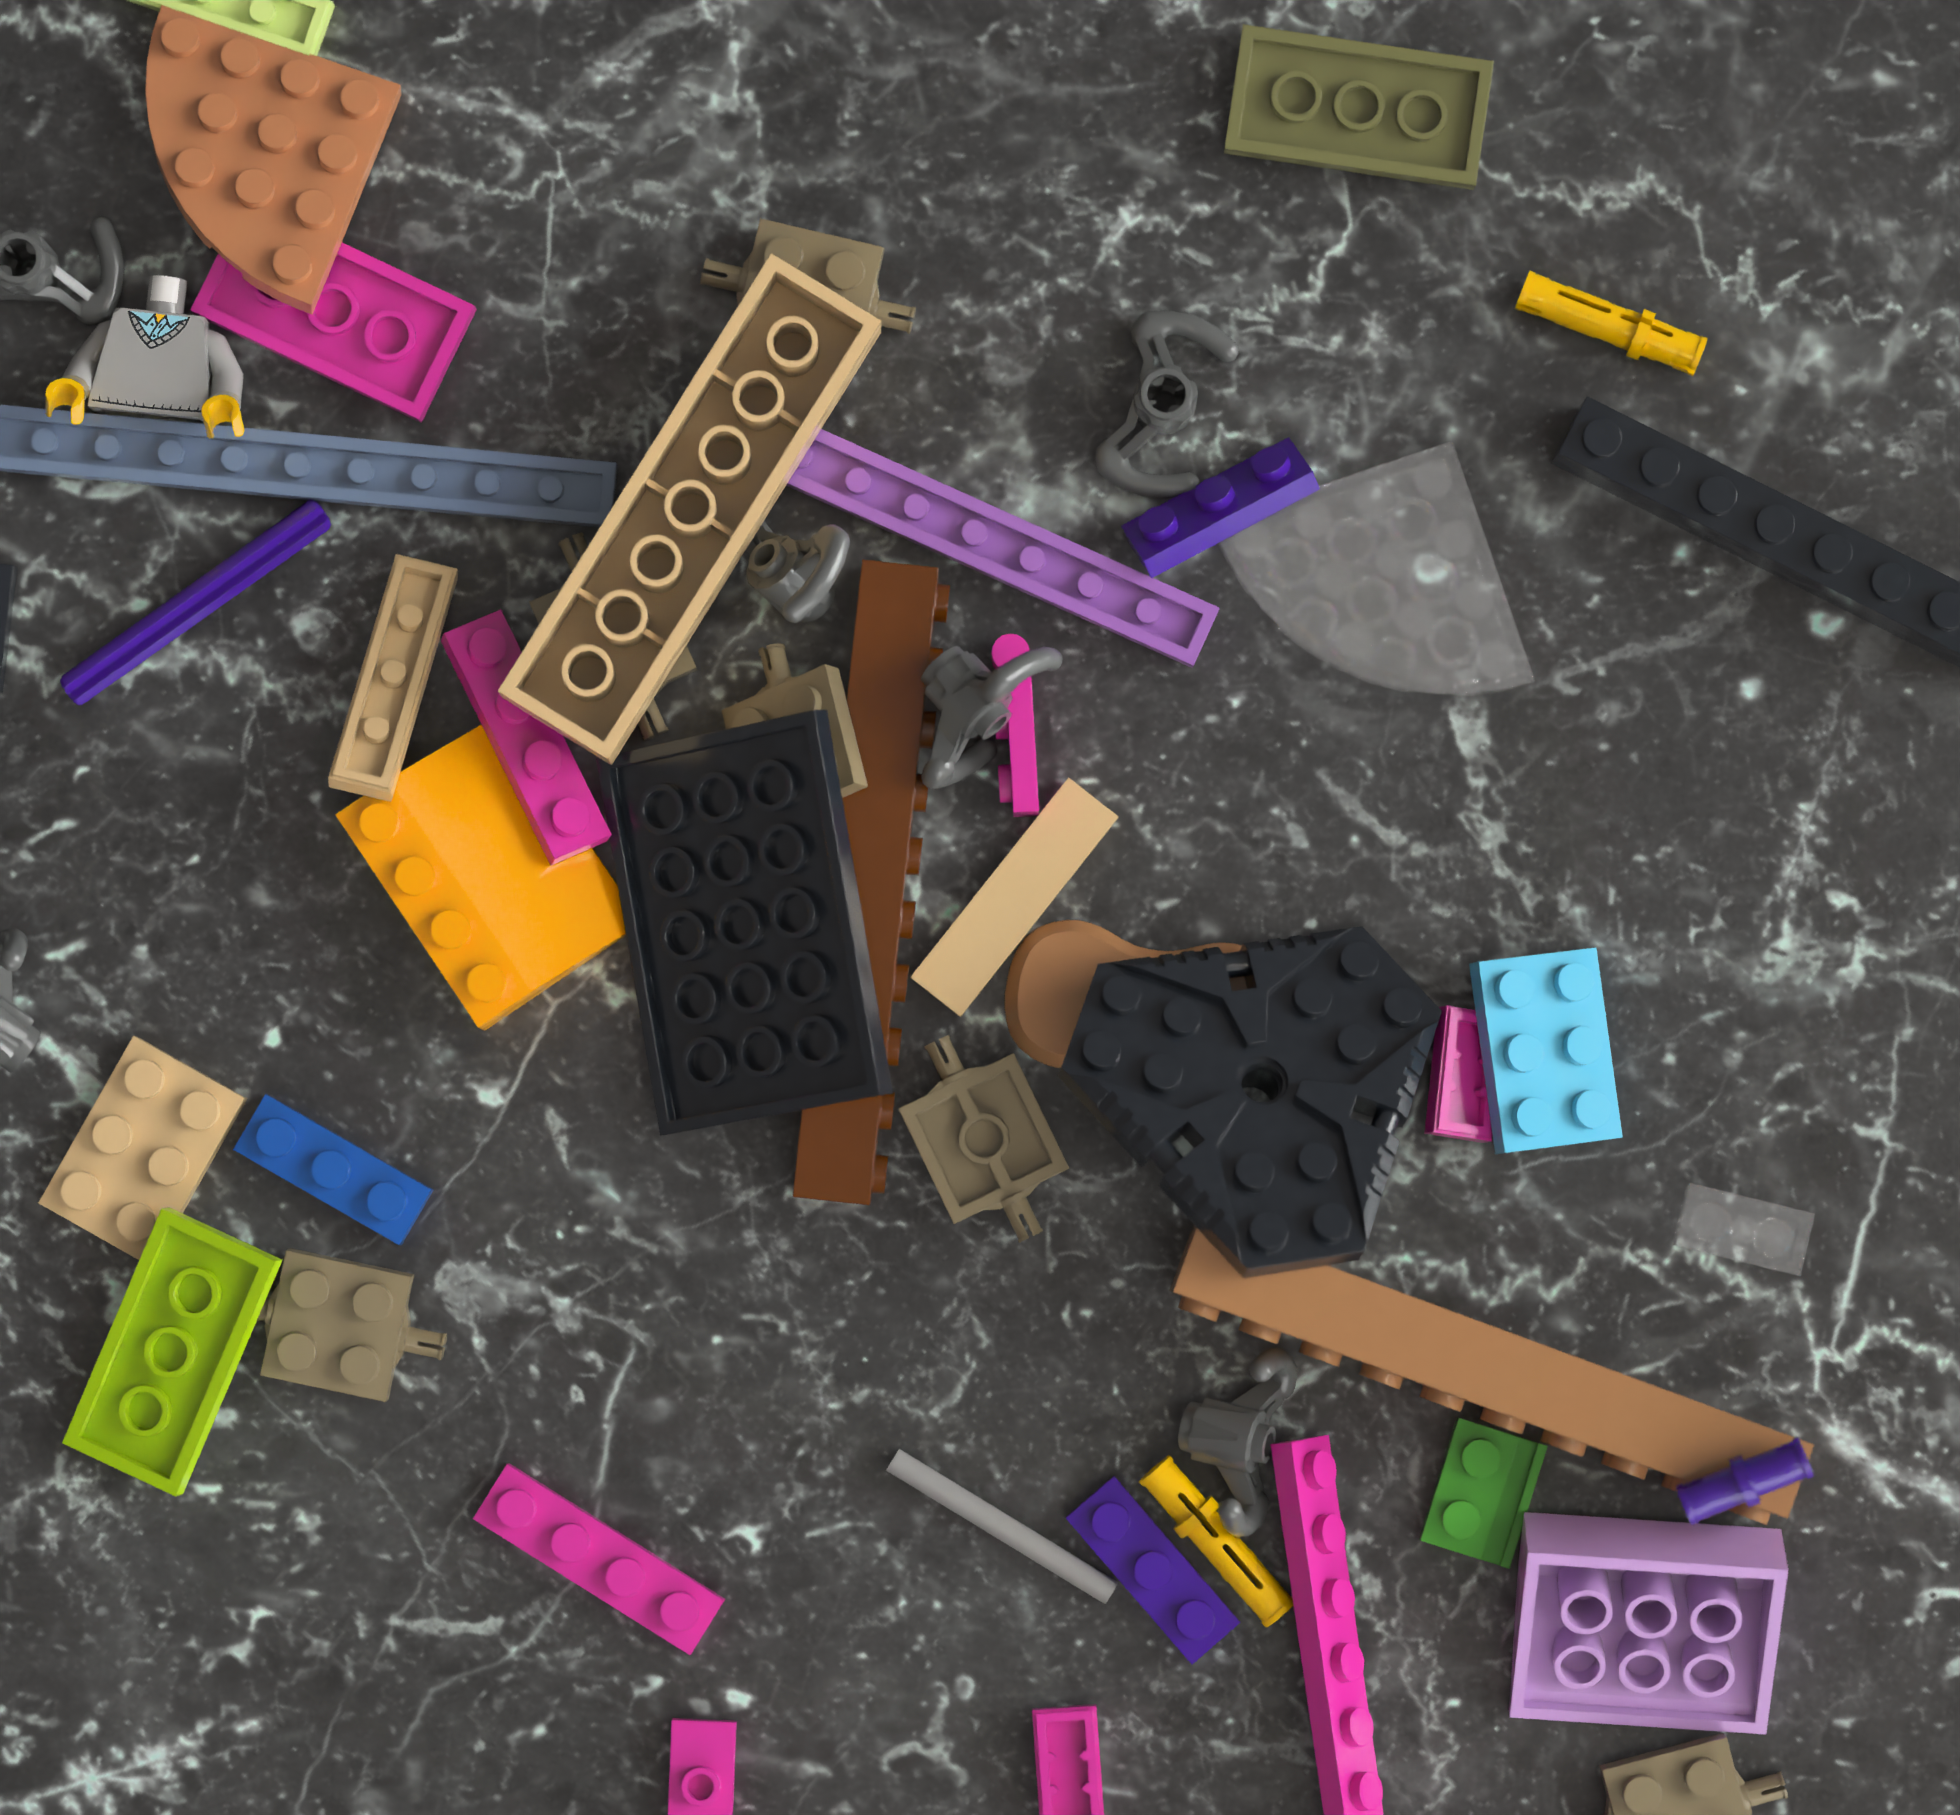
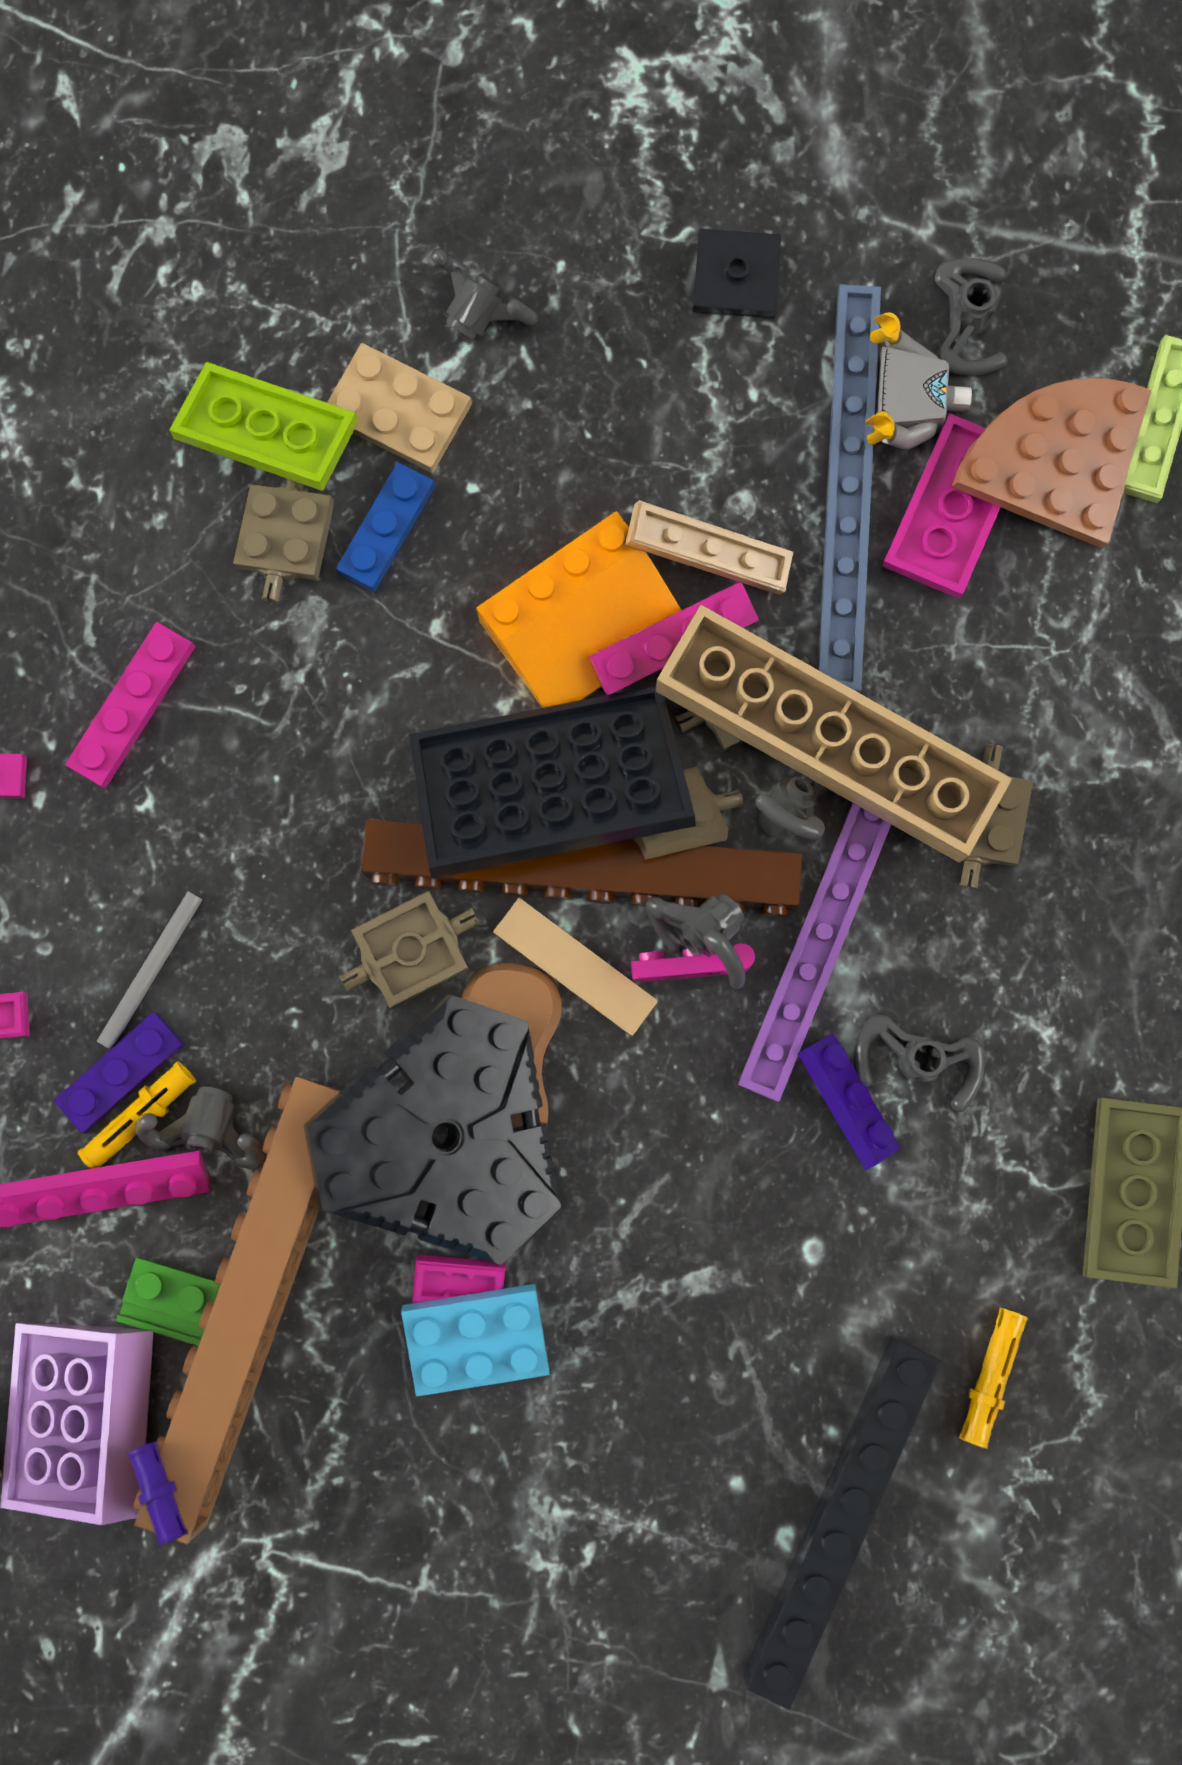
camera: 90 degrees right, 5 degrees down
dark purple axle [60,500,332,705] -> none
clear plate [1218,441,1535,696] -> none
clear plate [1673,1183,1815,1276] -> none

